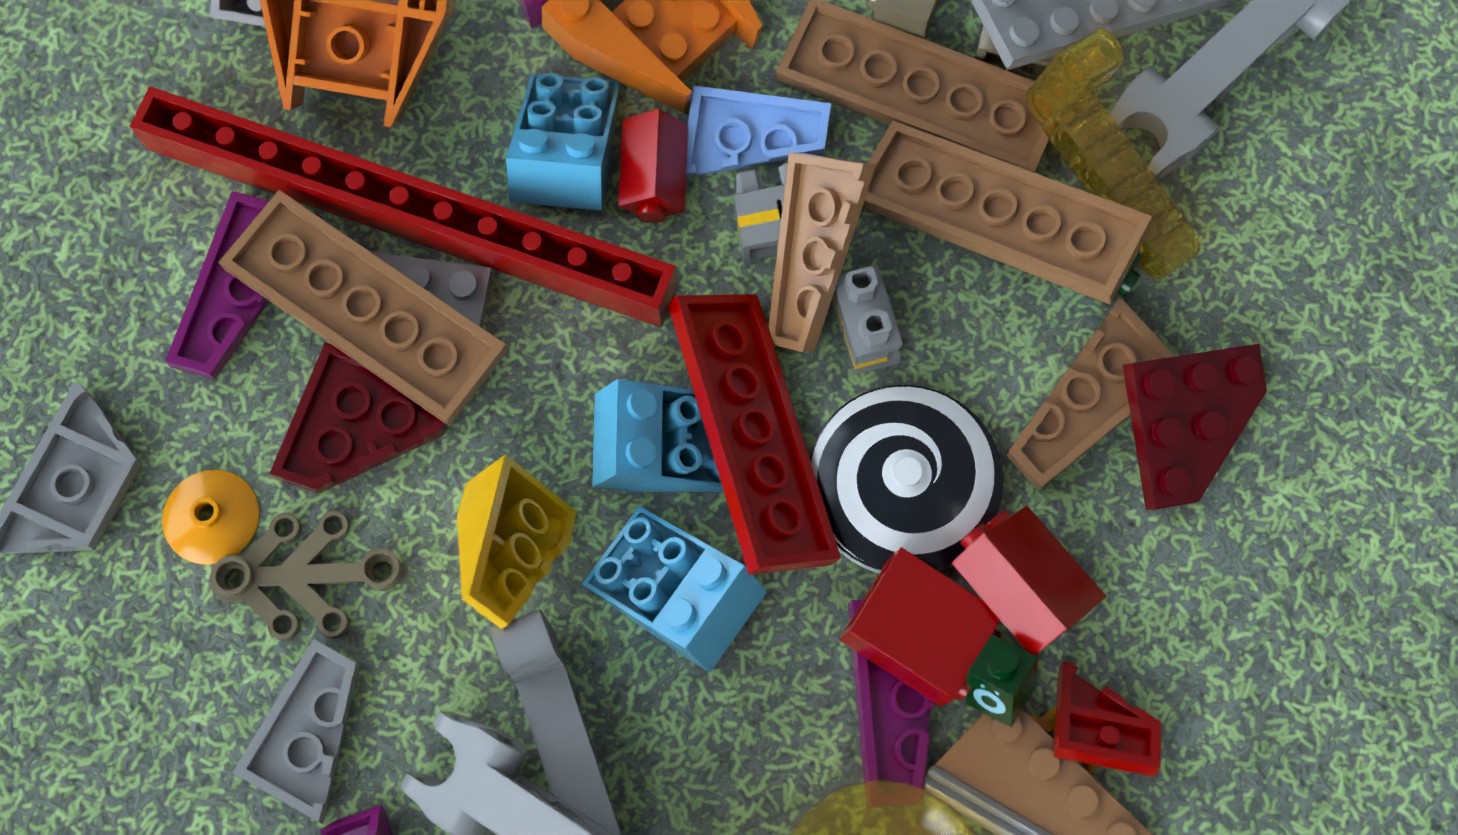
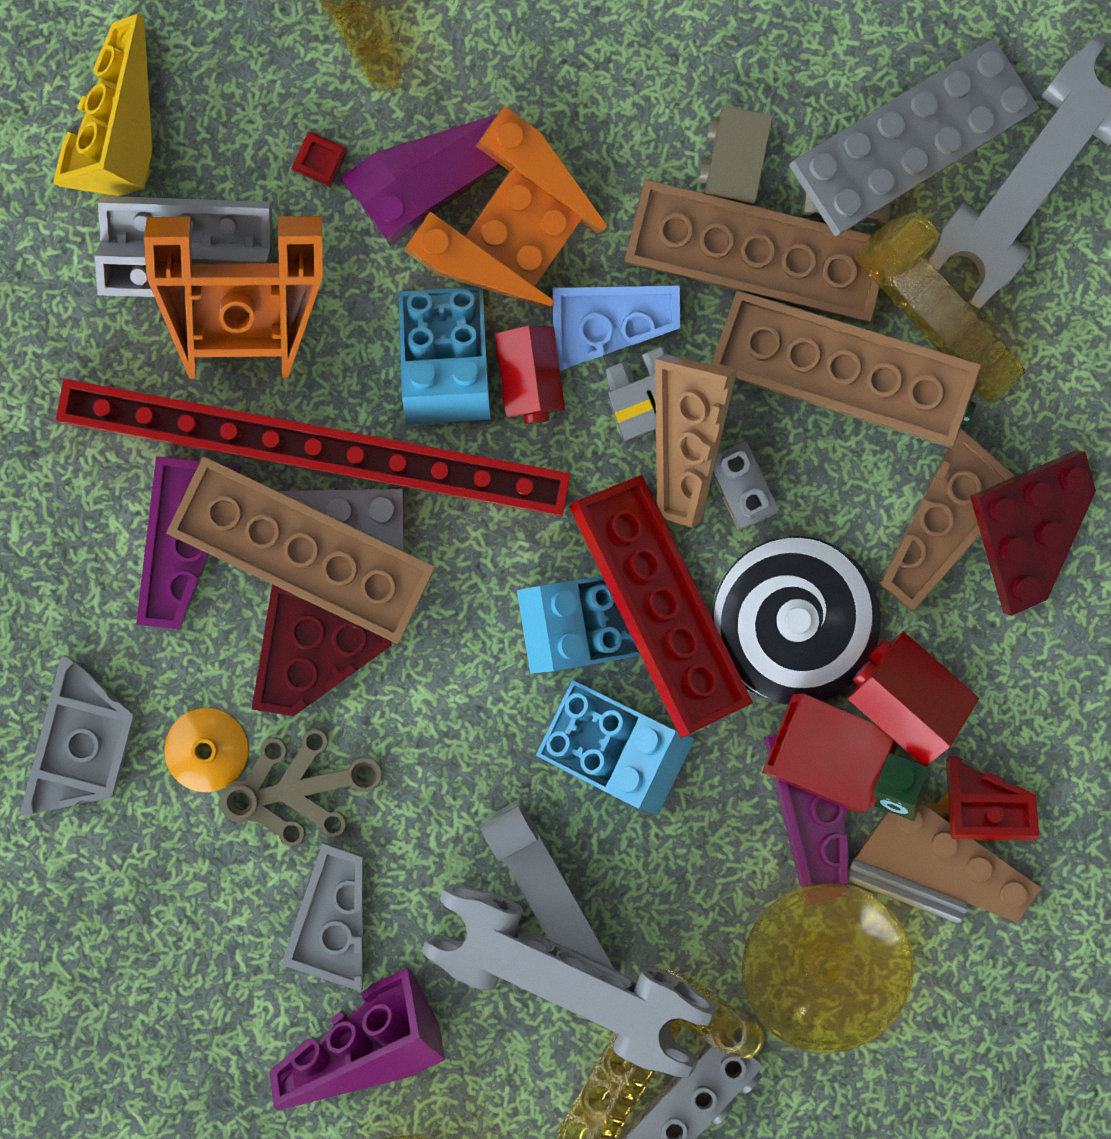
camera: 15 degrees left, 15 degrees up
yellow wedge [457,454,577,629] -> none

